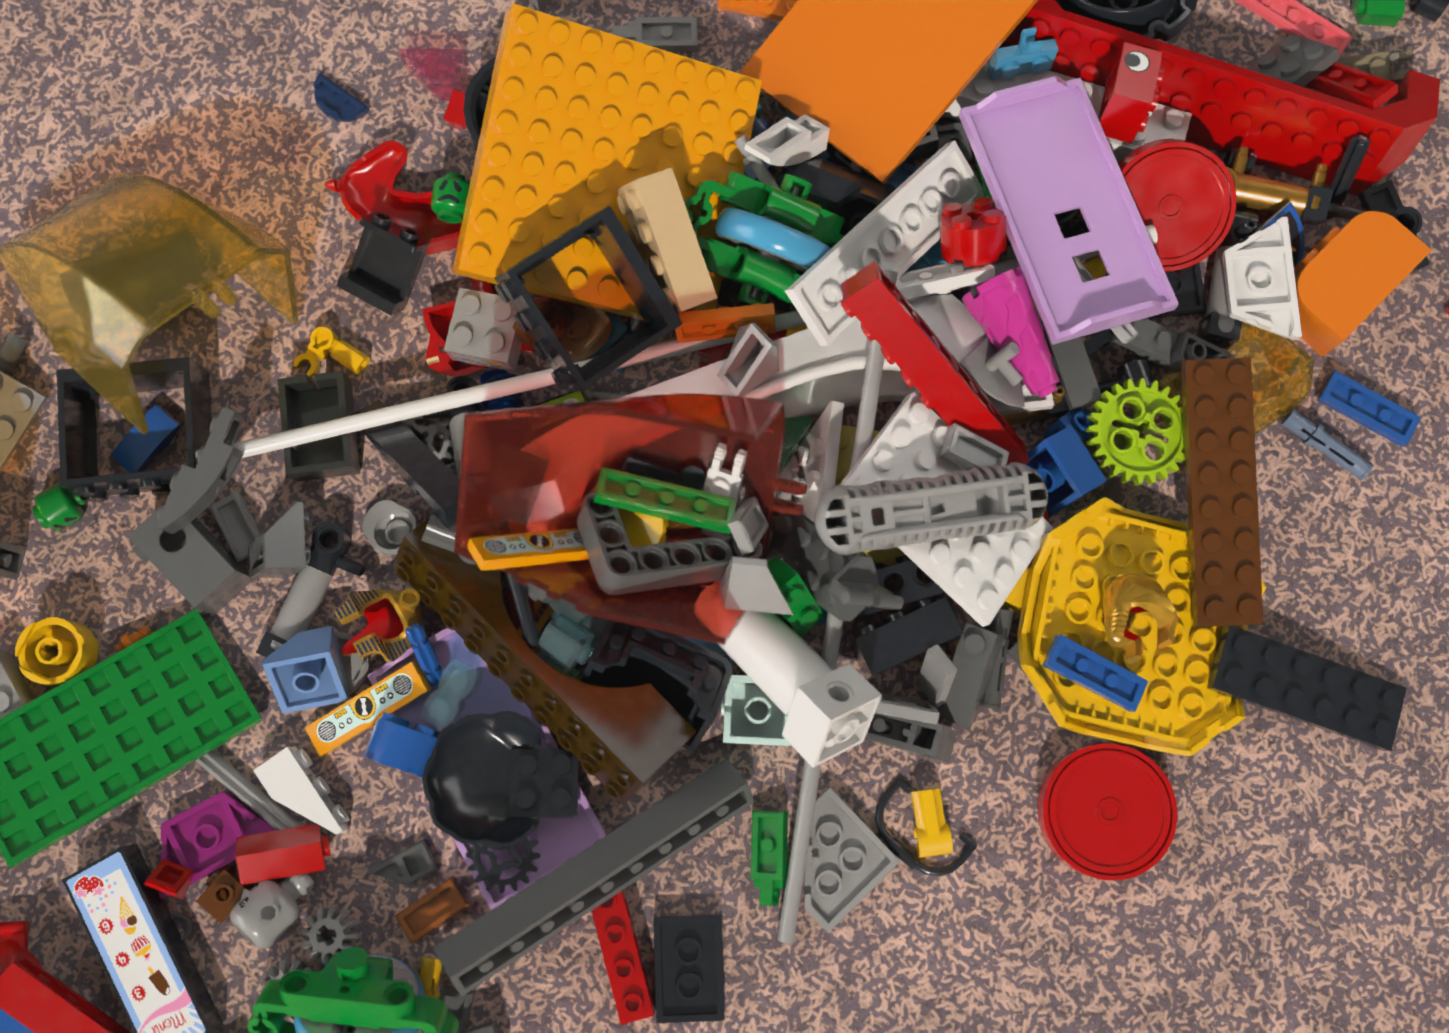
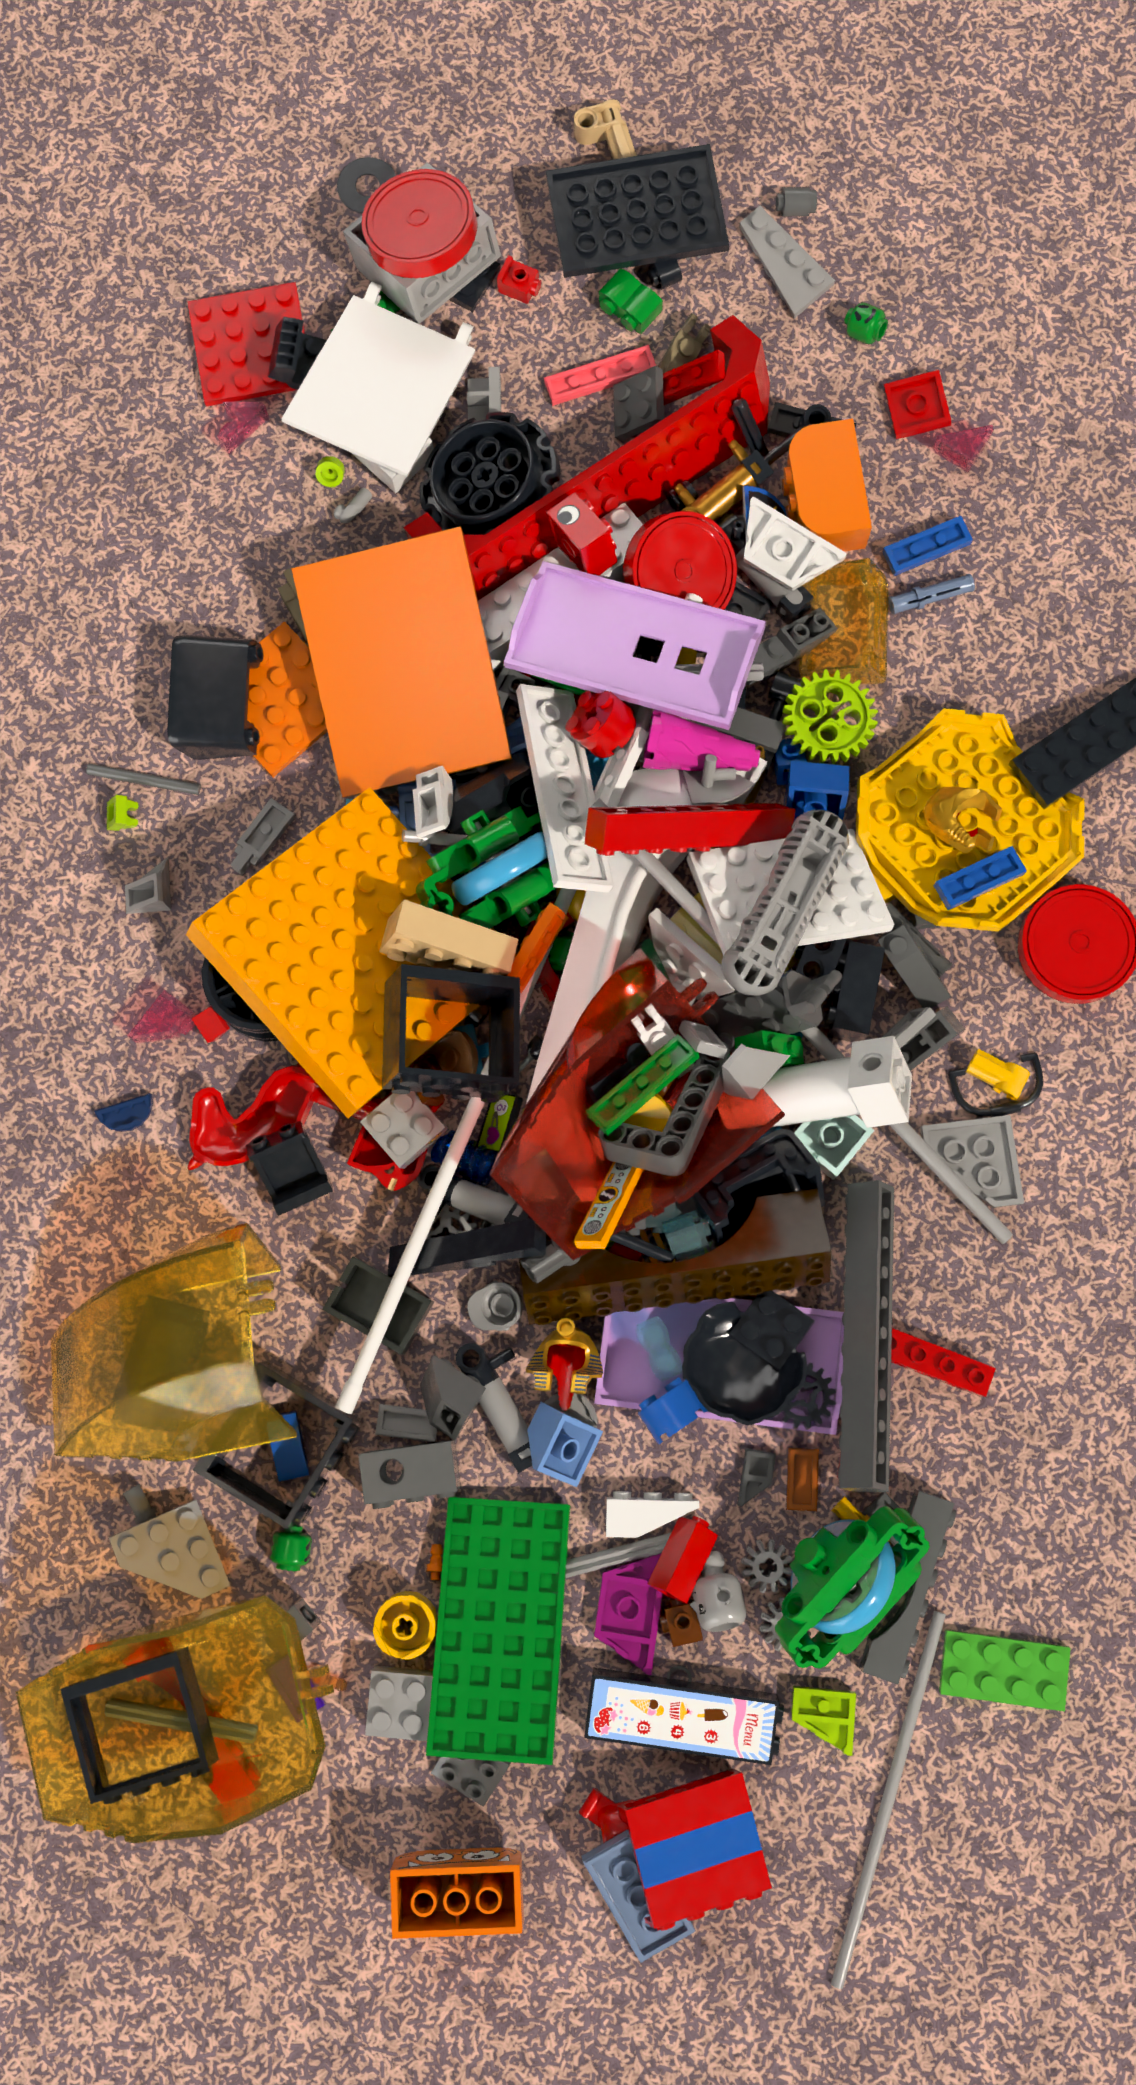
camera: 45 degrees left, 0 degrees up
red slope [145,859,194,900] -> none
dark grey slope [155,406,245,534] -> none
yellow bar [293,327,370,378] -> none
tile [305,661,432,757] -> none
blue axle [405,623,446,686] -> none
green head [431,172,470,223] -> none
black plate [653,914,725,1023] -> none
light grey slope [717,323,780,398] -> none
green hinge [750,810,788,906] -> none
light grey tile [916,645,957,708] -> none
light grey tile [940,423,1009,470] -> none
dark azure plate [987,27,1059,80] -> none
reddish brown plate [1181,357,1263,627] -> none

